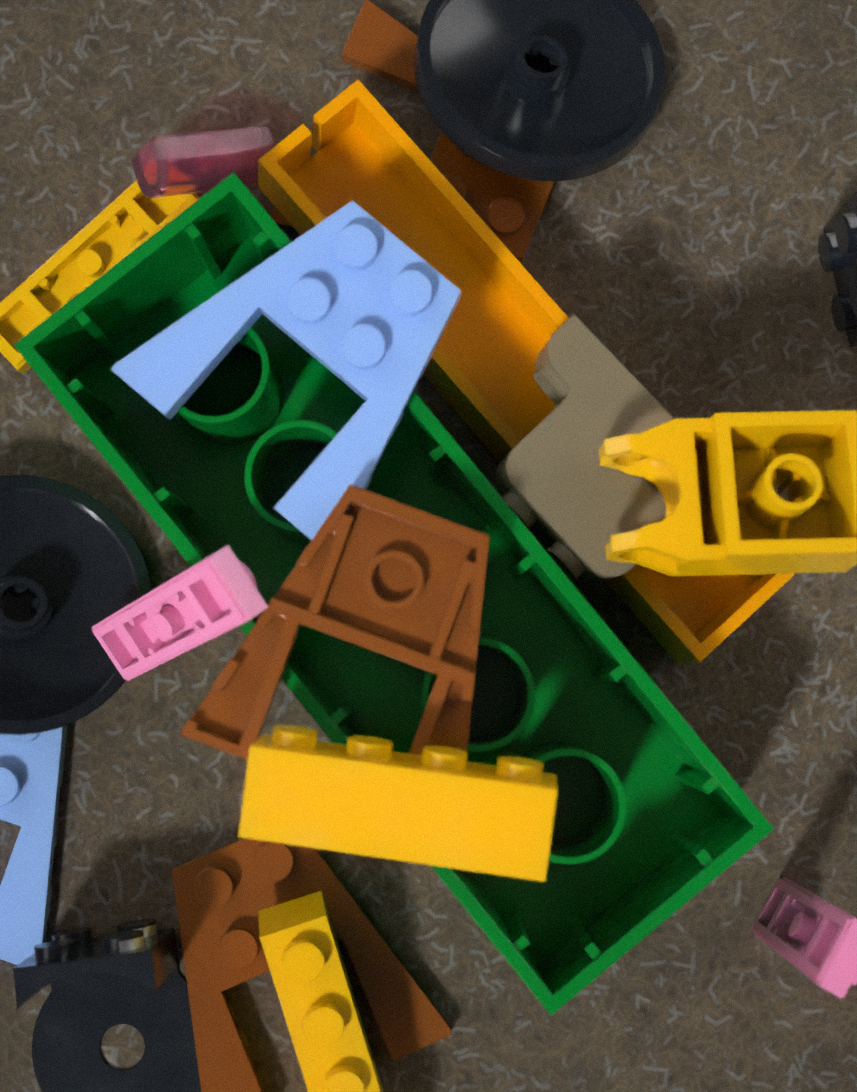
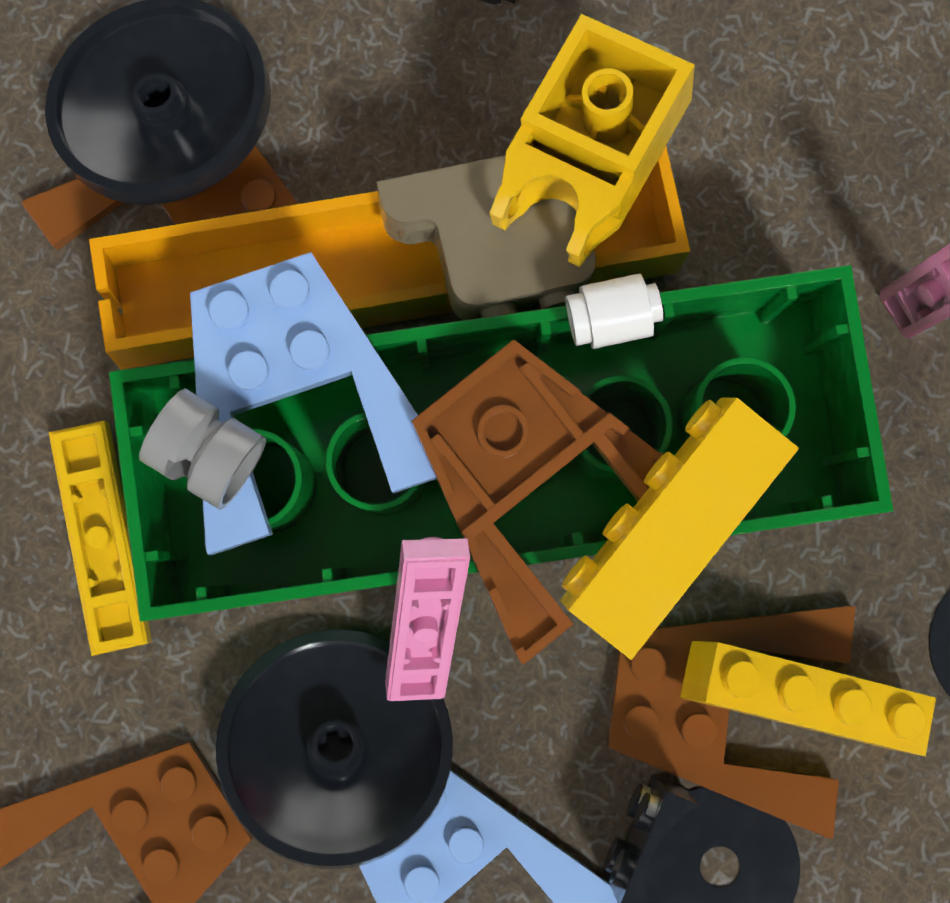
camera: 60 degrees left, 0 degrees up
clear pink brick [132,126,274,199] -> none
none -> light grey wheel [139,388,266,510]
none -> white brick [565,273,663,349]

